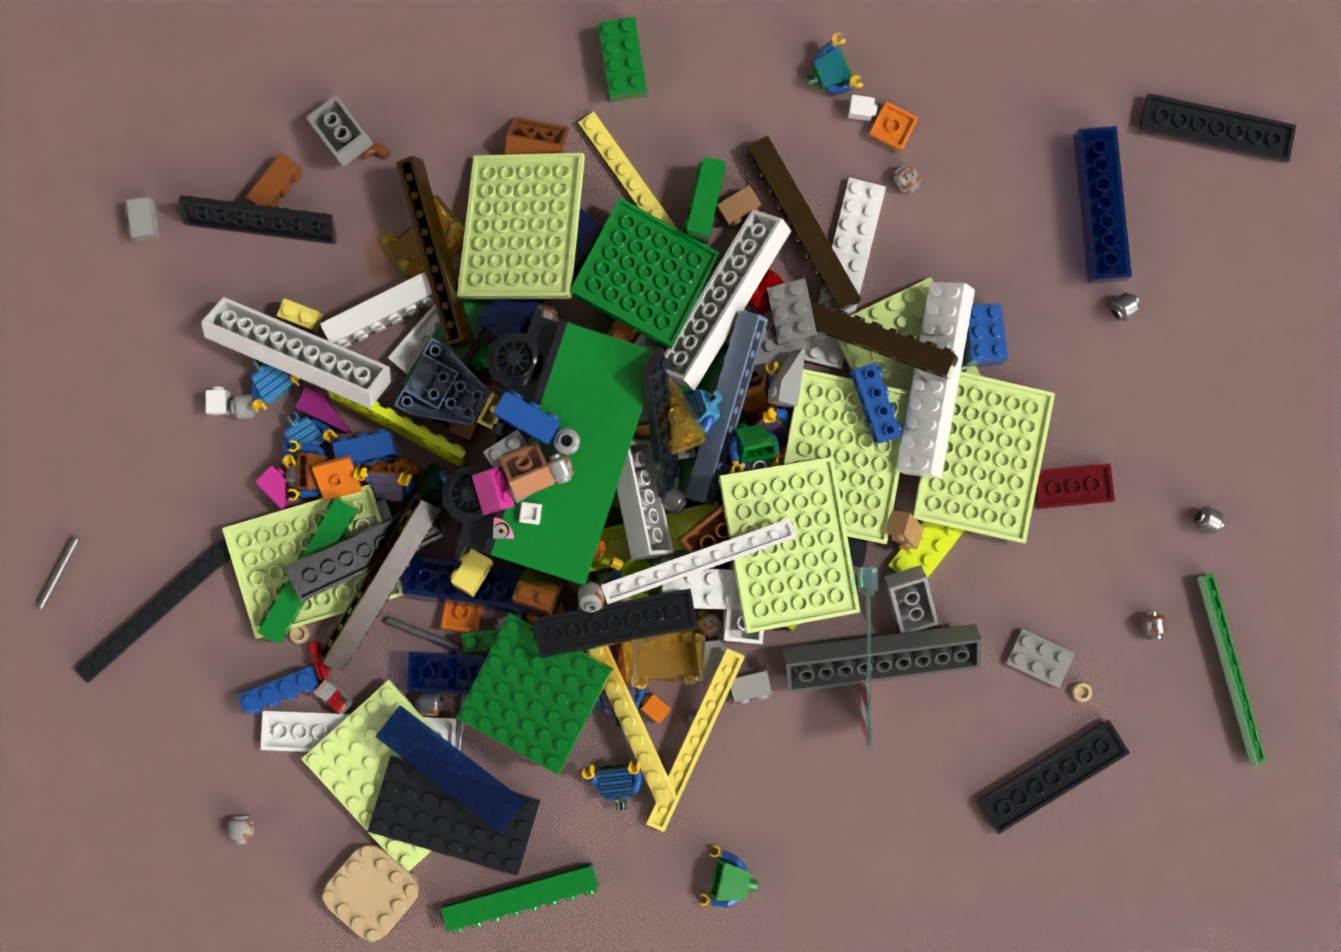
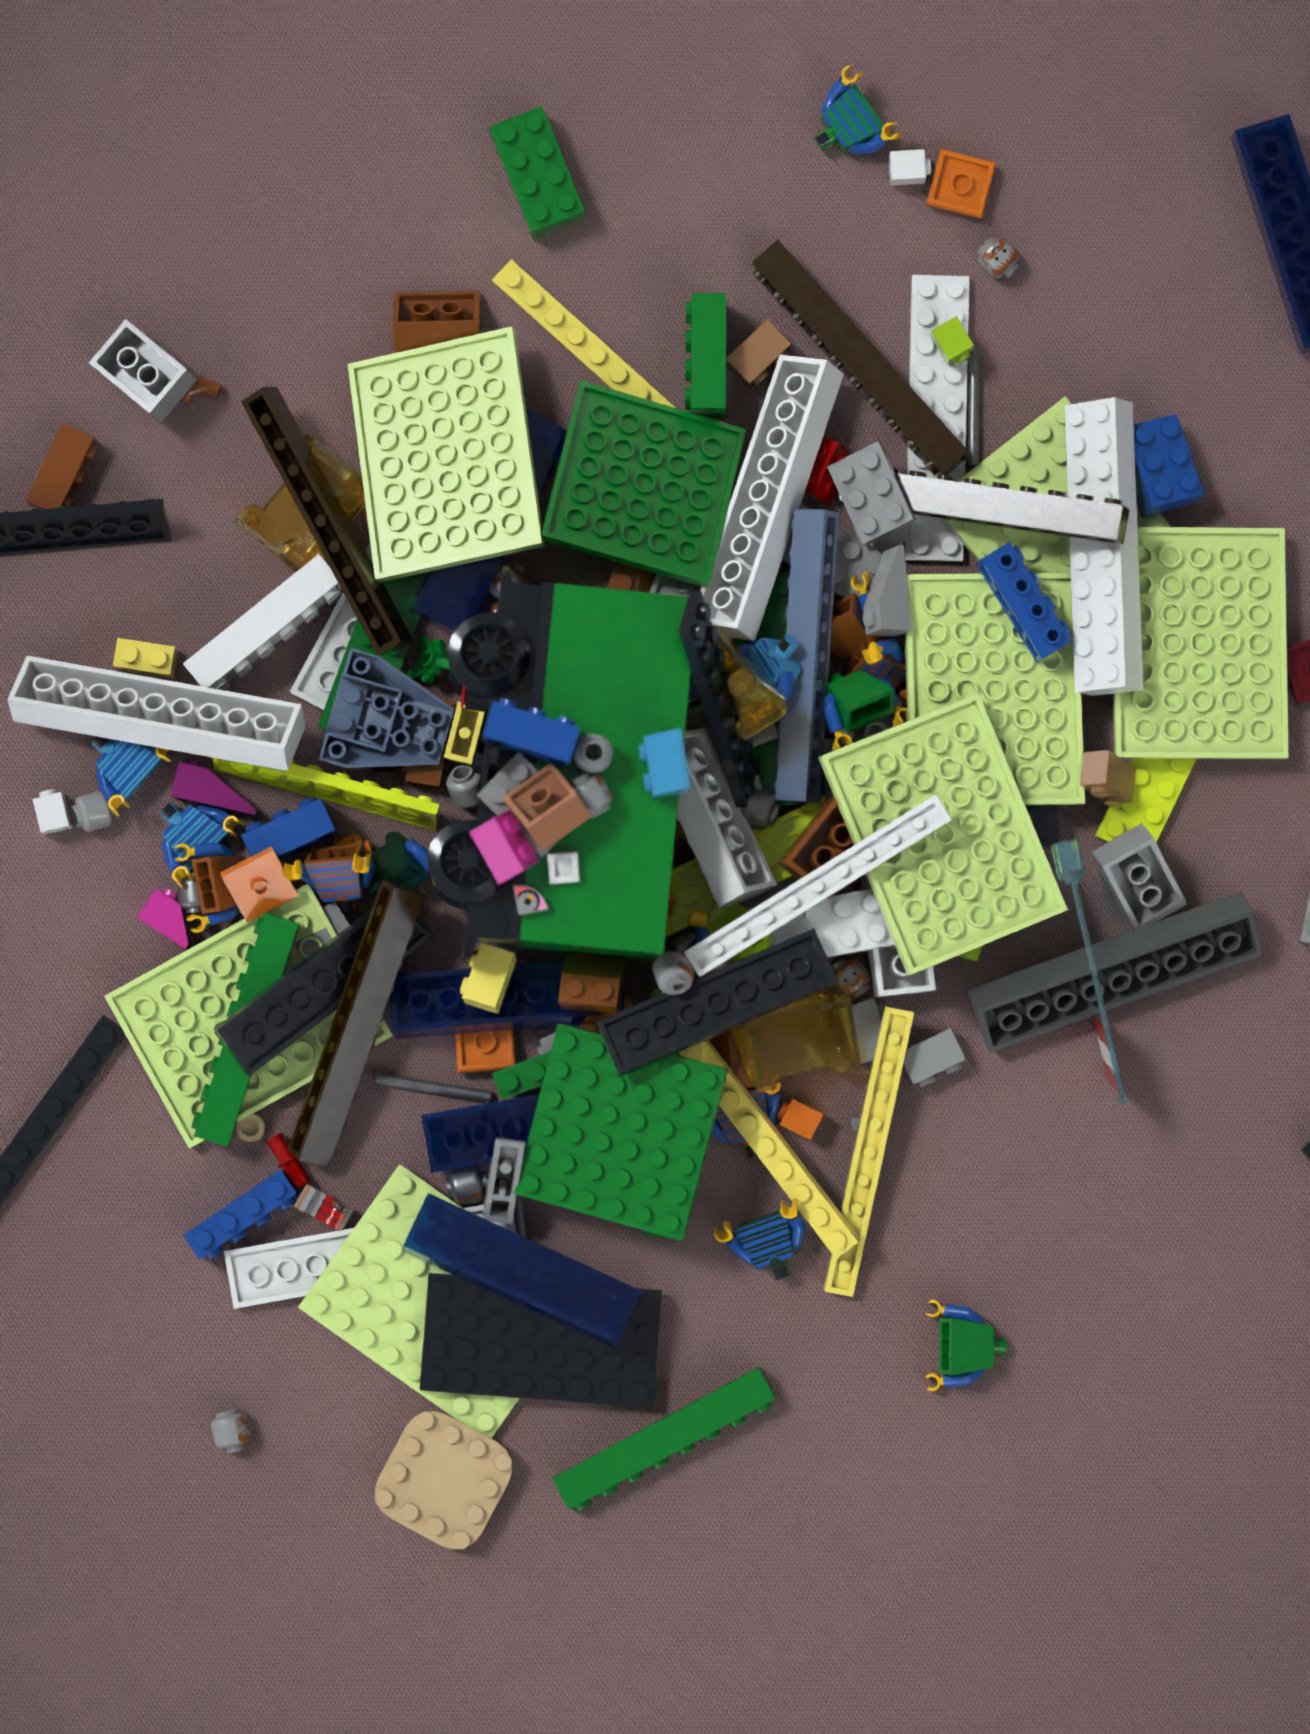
camera: 10 degrees left, 0 degrees up
none -> light grey head [446,765,482,808]
none -> light grey slope [483,1137,525,1224]
none -> dark azure slope [638,728,690,798]
none -> lime brick [930,316,974,365]
none -> flat silver bar [967,351,980,466]

